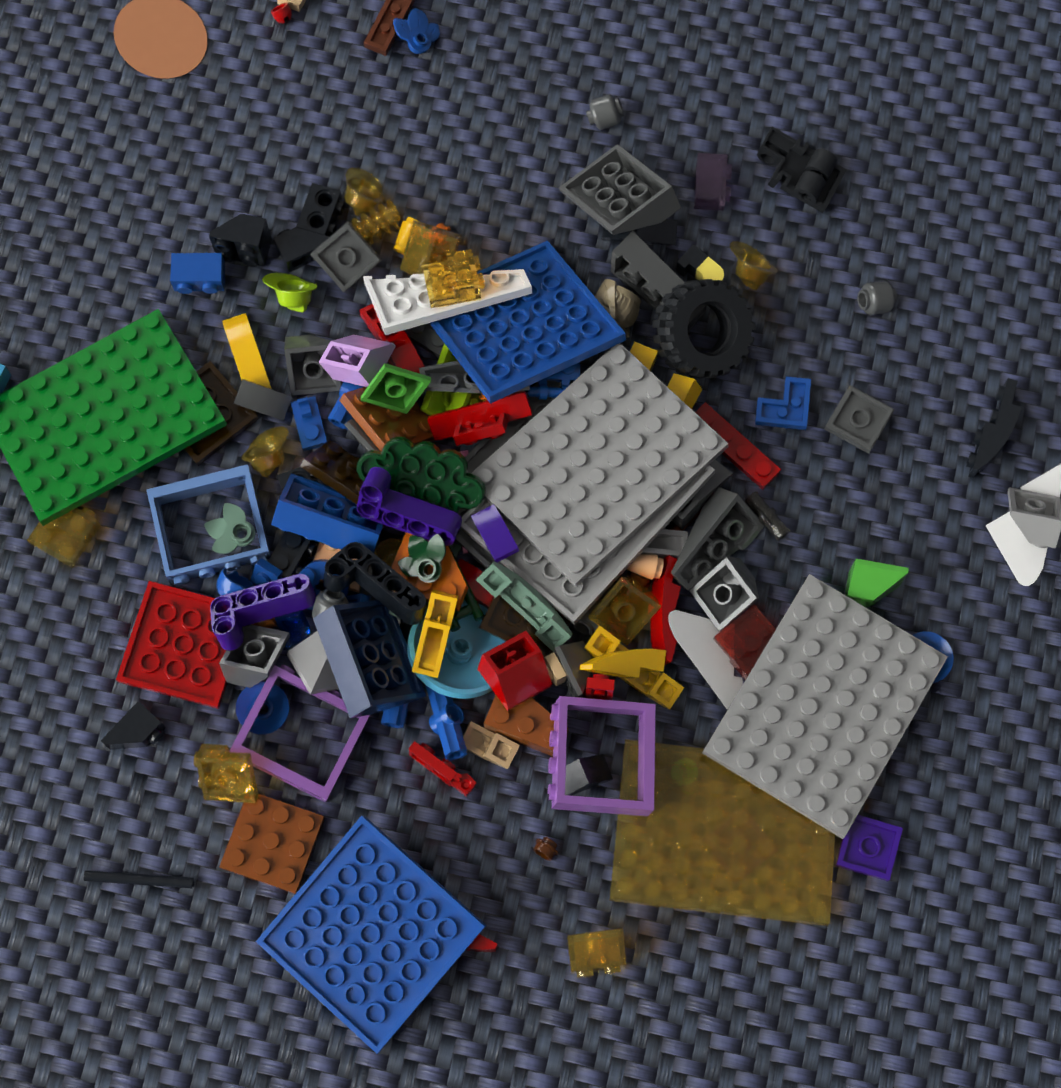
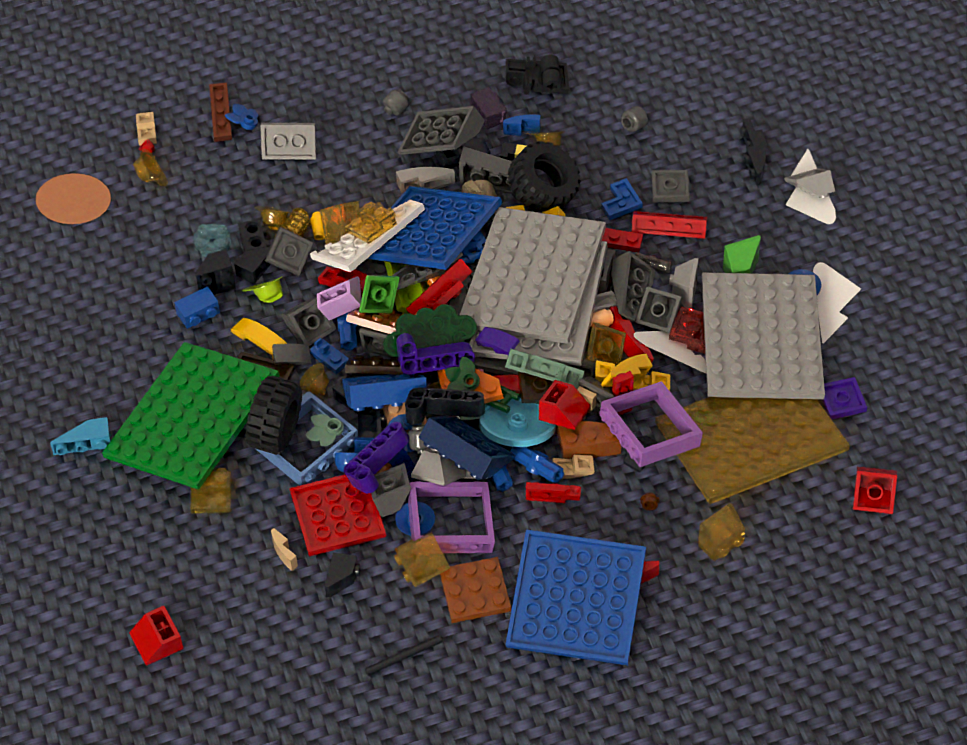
camera: 30 degrees left, 20 degrees down
yellow slope [412,590,459,678] -> none
none -> clear yellow piece [133,149,168,186]
none -> clear light blue plate [193,224,231,257]
none -> black tyre [245,376,302,455]
none -> light grey plate [261,123,316,160]
none -> tan slope [271,528,298,571]
none -> light grey slope [396,167,455,193]
none -> blue slope [503,115,541,136]
none -> red fence [631,211,707,239]
none -> light grey slope [669,258,699,311]
none -> white sticker [813,262,861,344]
none -> red slope [853,466,897,514]

